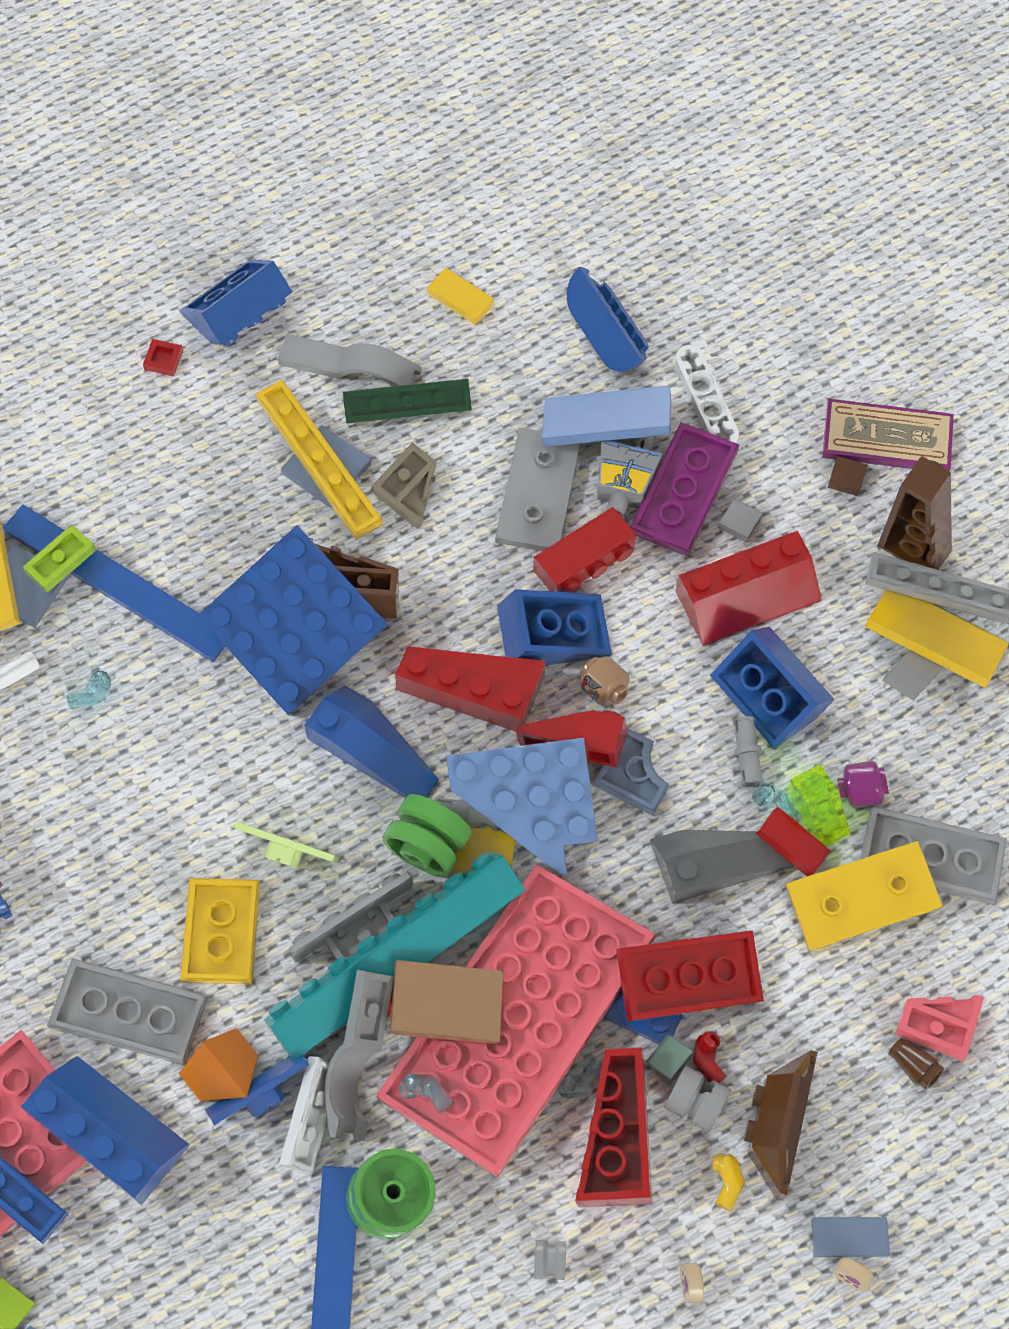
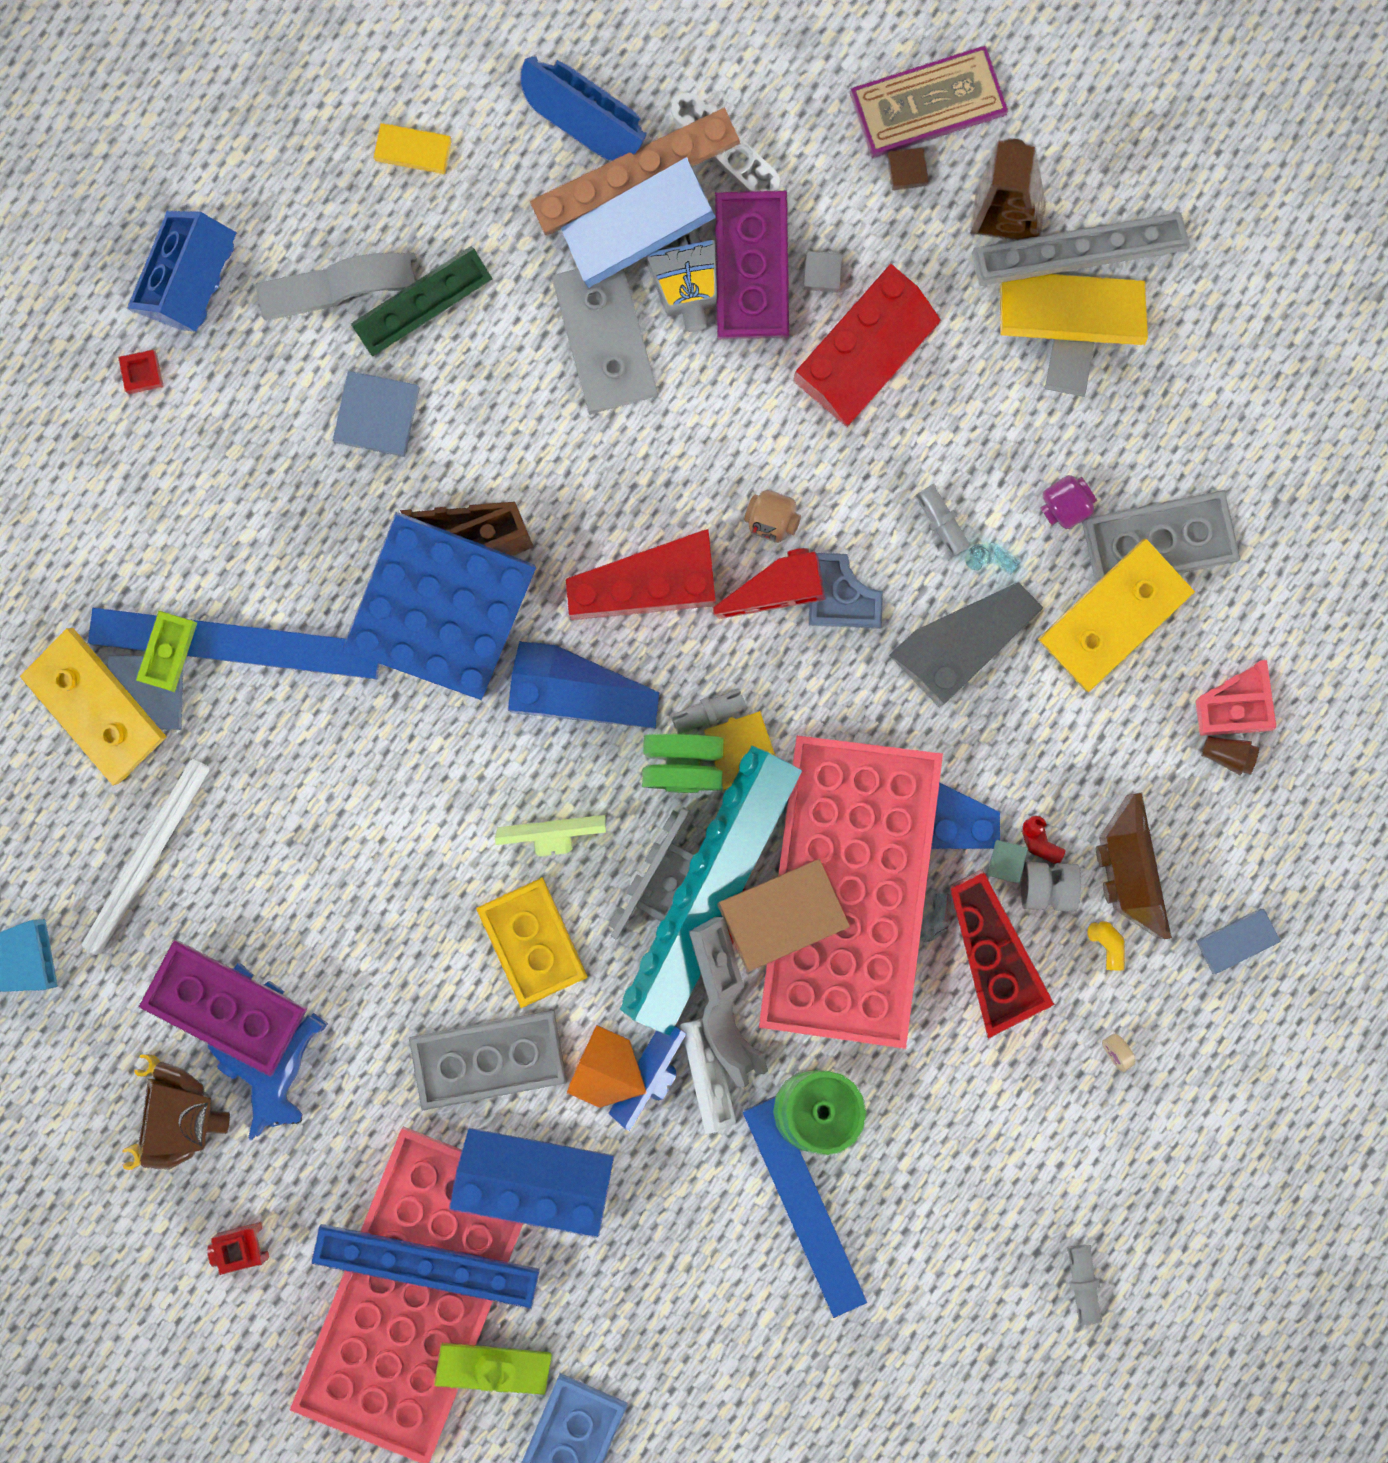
camera: 25 degrees left, 20 degrees up
clear light blue arm [67,669,111,710] -> none
yellow tile [255,379,383,540] -> none
dark tan wing [370,442,437,529] -> none
clear light blue arm [398,1073,453,1113] -> none
medium blue wing [446,738,598,876] -> none
blue slope [497,589,612,666] -> none
red brick [533,507,636,593] -> none
light grey wheel [534,1240,566,1280] -> none
red plate [616,930,764,1021] -> none
blue slope [710,626,835,749] -> none
red tile [755,806,831,876] -> none
clear neon green slope [786,764,851,847] -> none
tan tile [834,1258,874,1292] -> none
none -> nougat plate [530,107,740,236]

